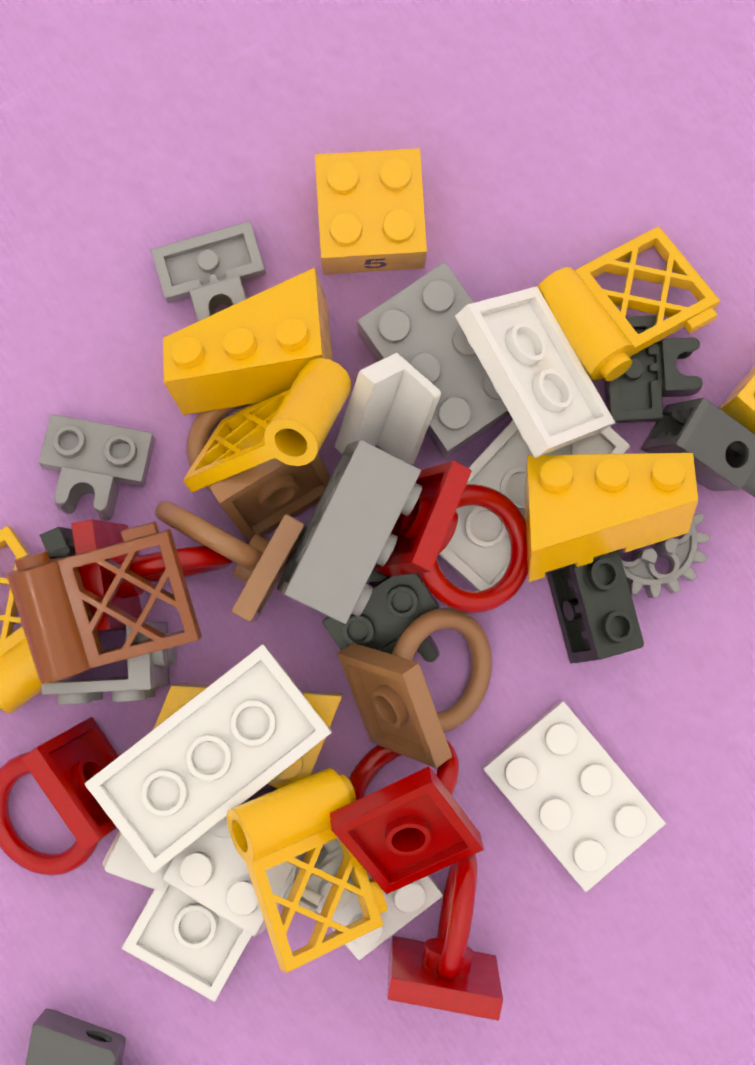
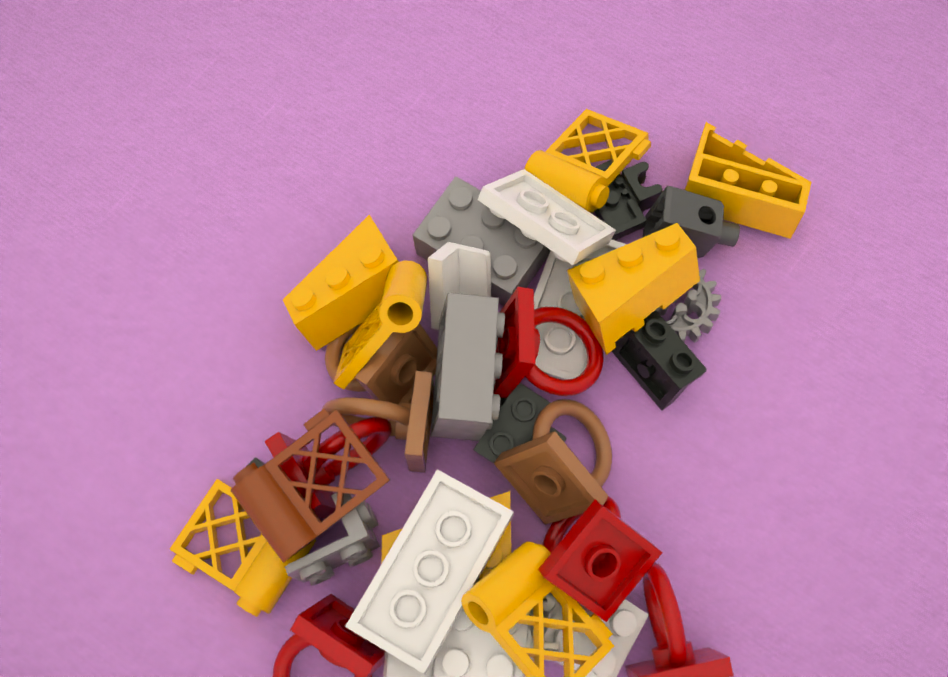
camera: 15 degrees left, 15 degrees down
light grey plate [38,414,155,521] -> none
light grey plate [151,221,266,321] -> none
yellow brick [315,148,427,275] -> none
white plate [482,700,666,892] -> none

